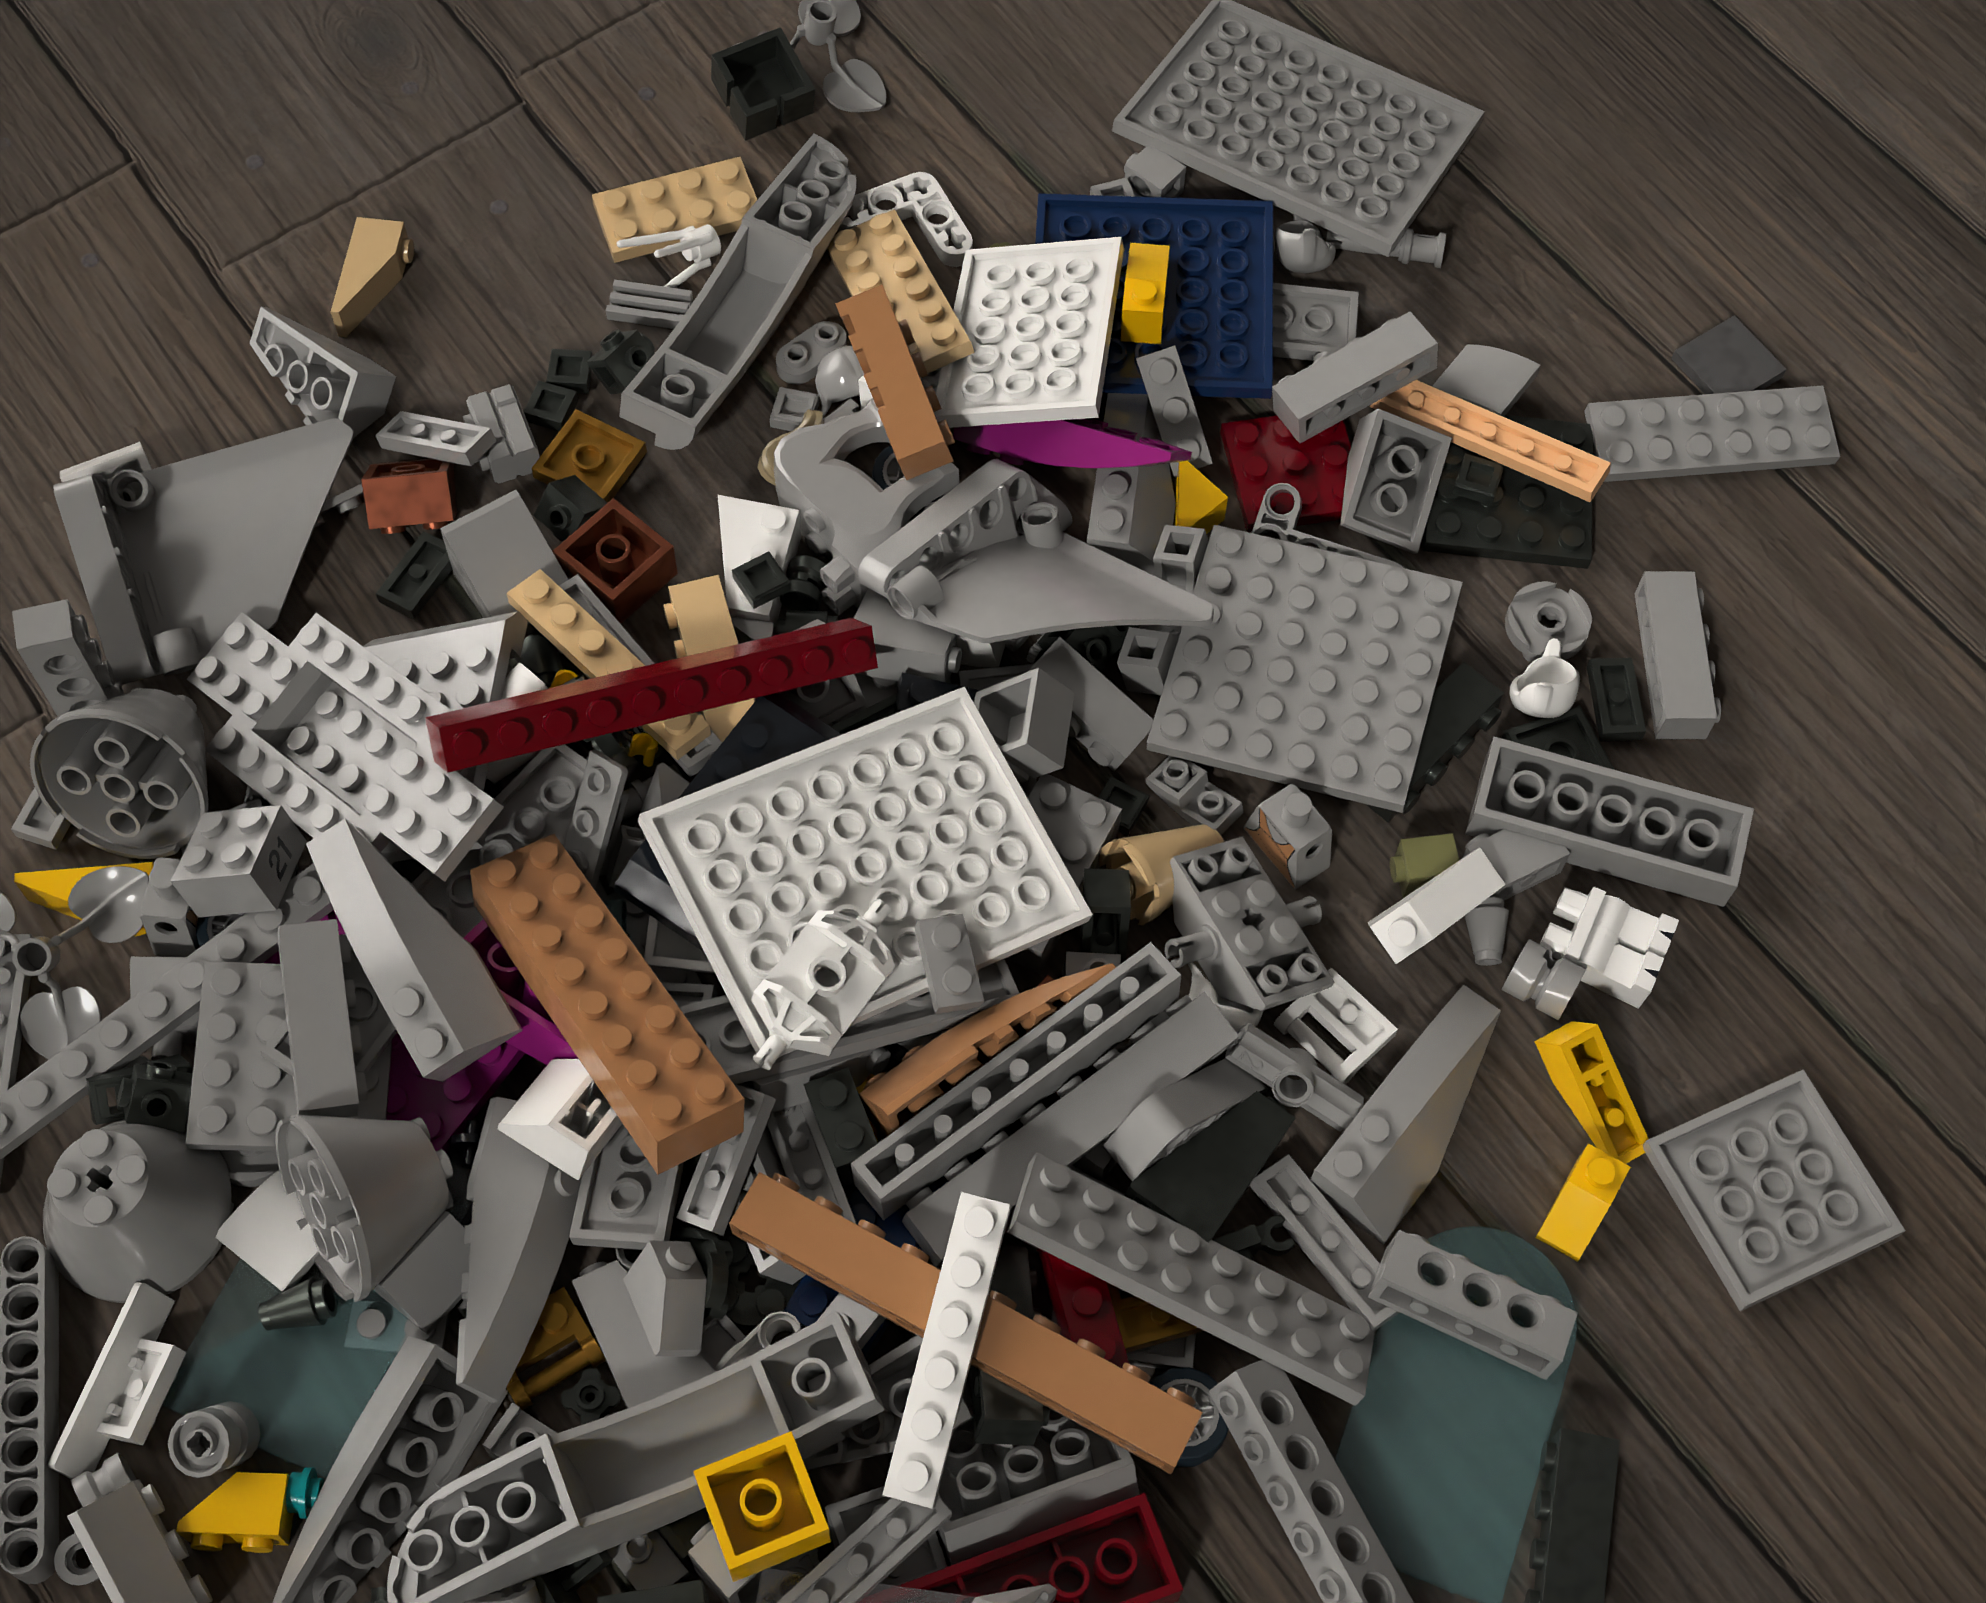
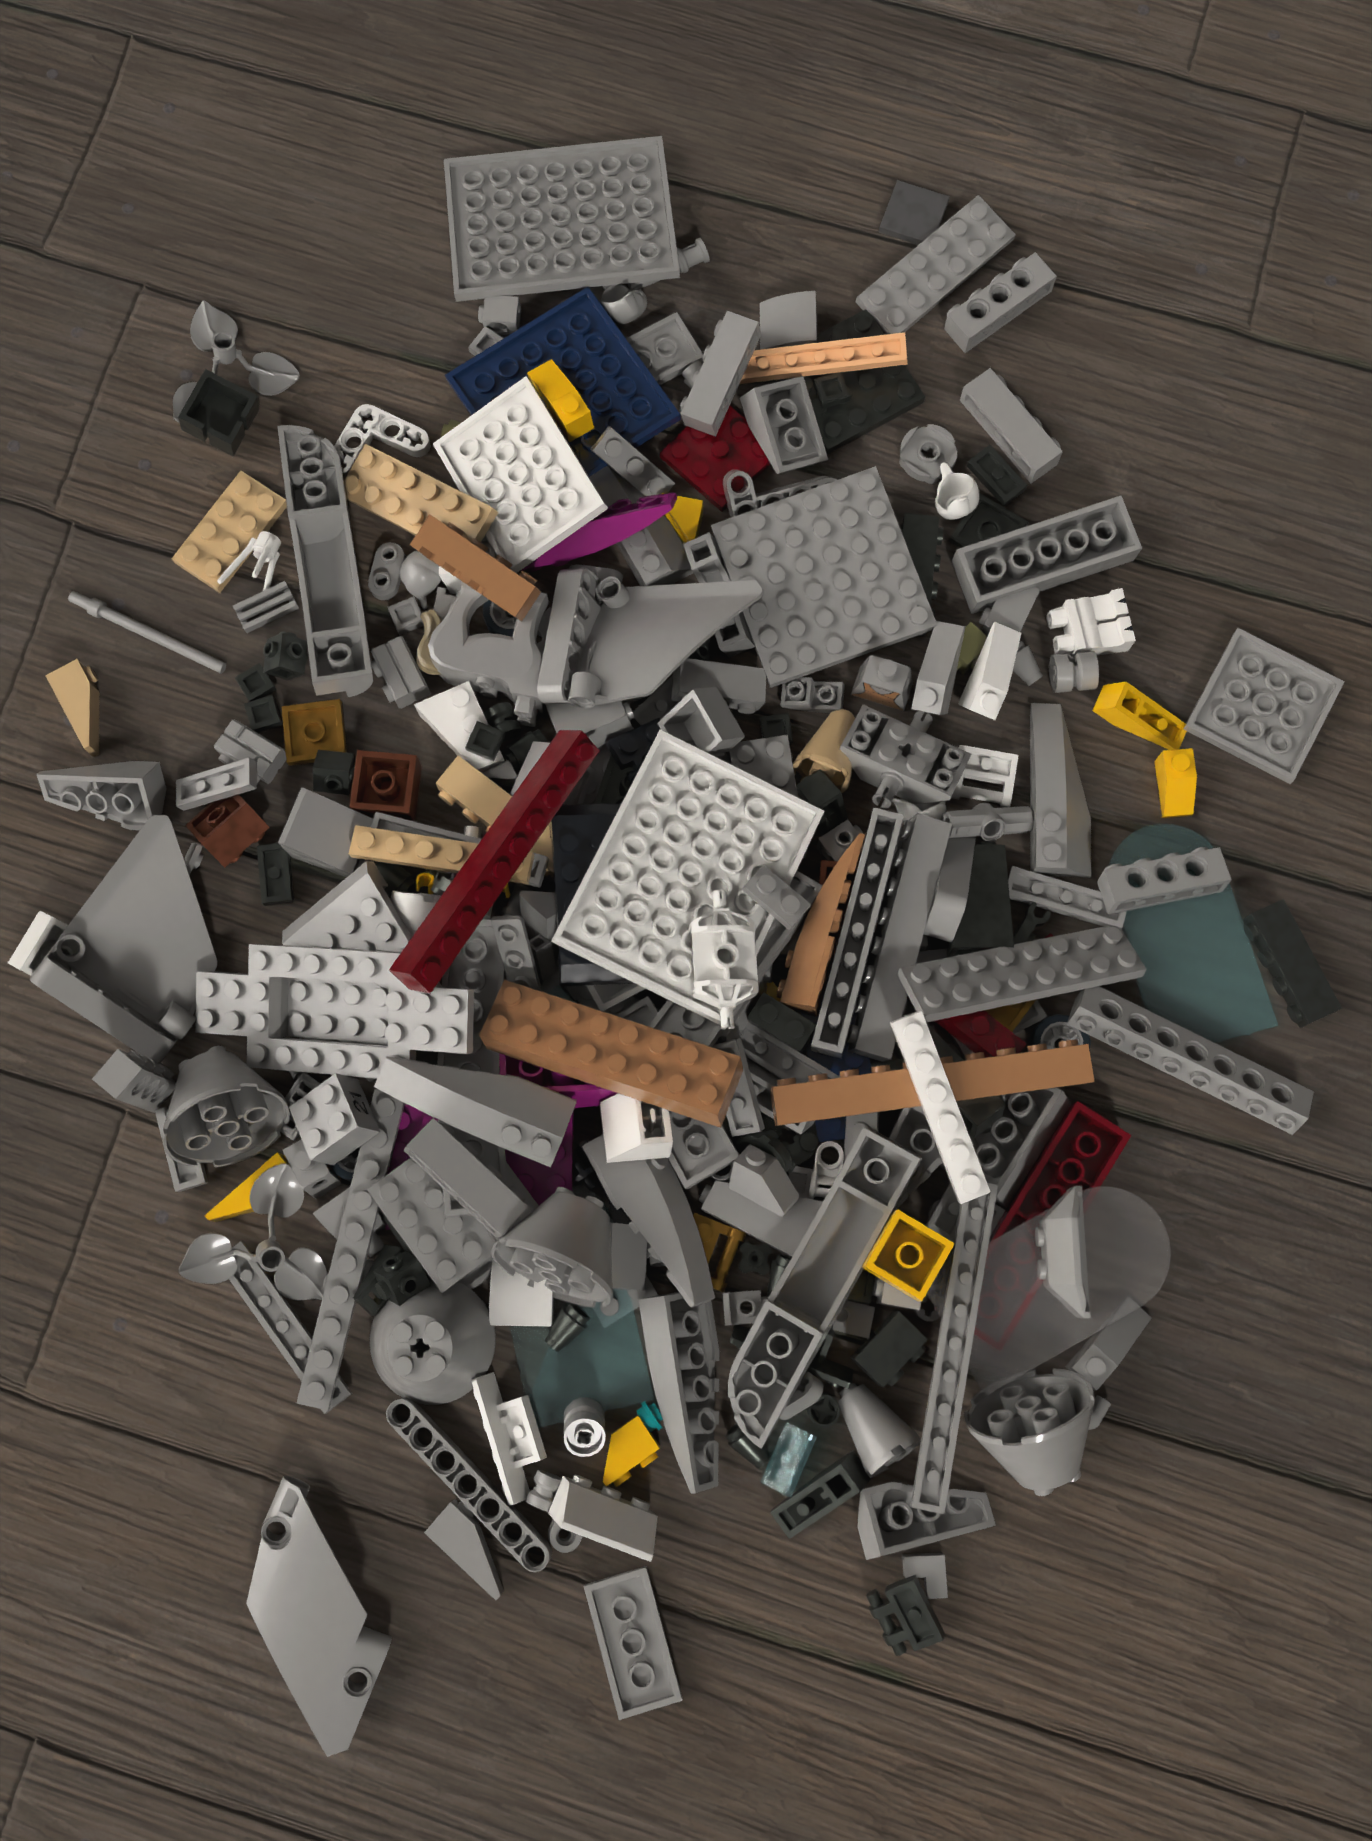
camera: 30 degrees left, 15 degrees up
none -> light grey bar [68,591,226,674]
none -> light grey brick [371,636,431,709]
none -> light grey slope [911,621,966,715]
none -> light grey brick [944,252,1057,353]

